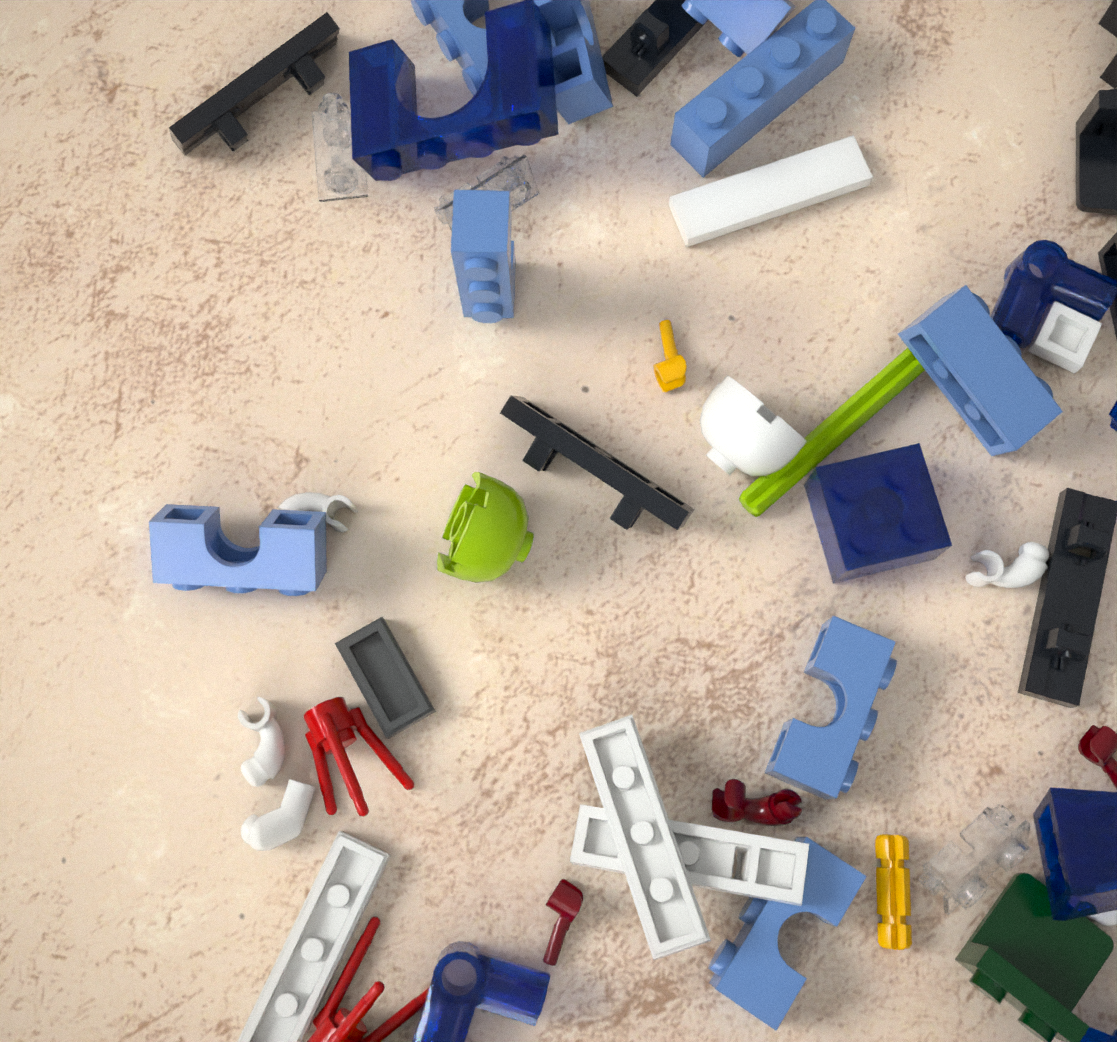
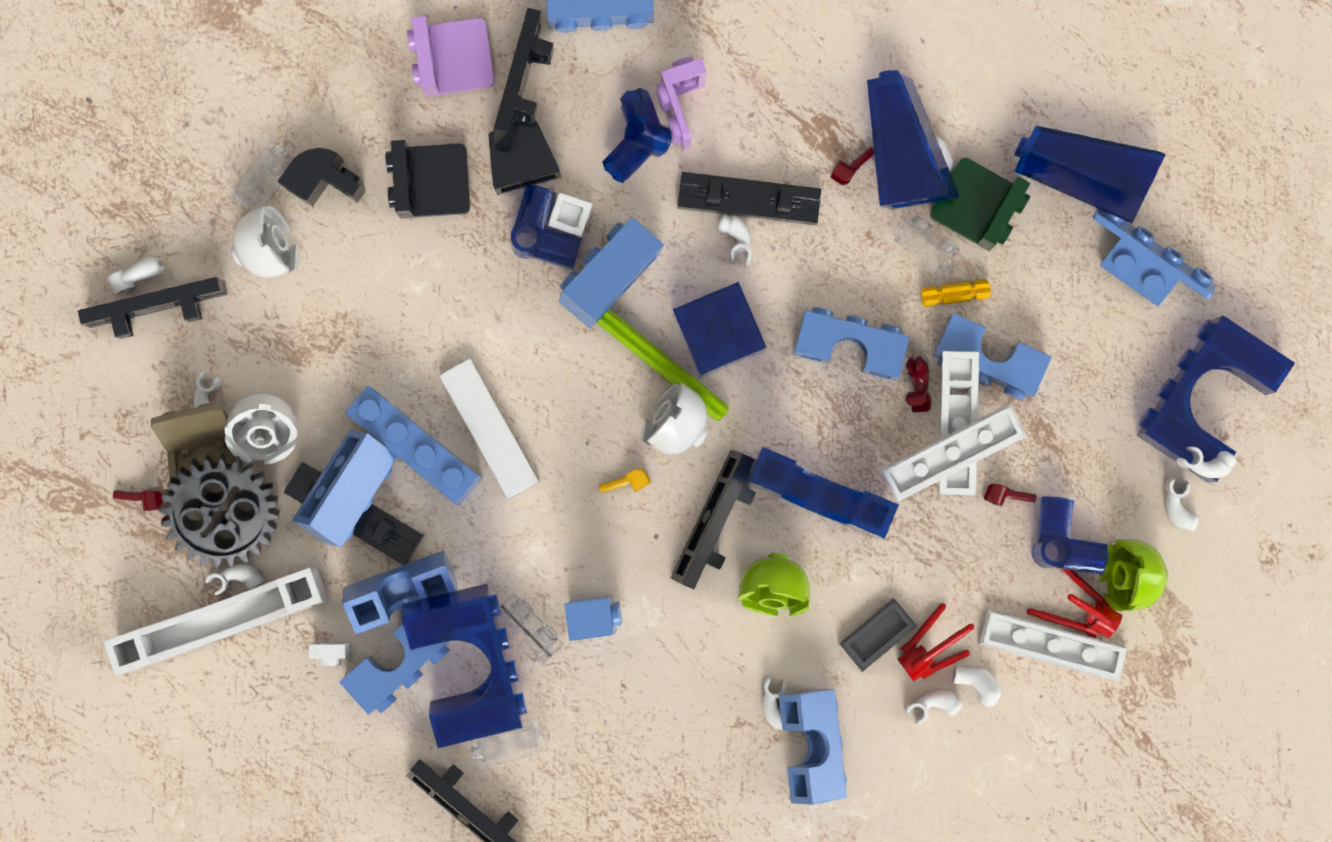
camera: 100 degrees left, 10 degrees up
none -> clear blue arch [745,447,899,539]

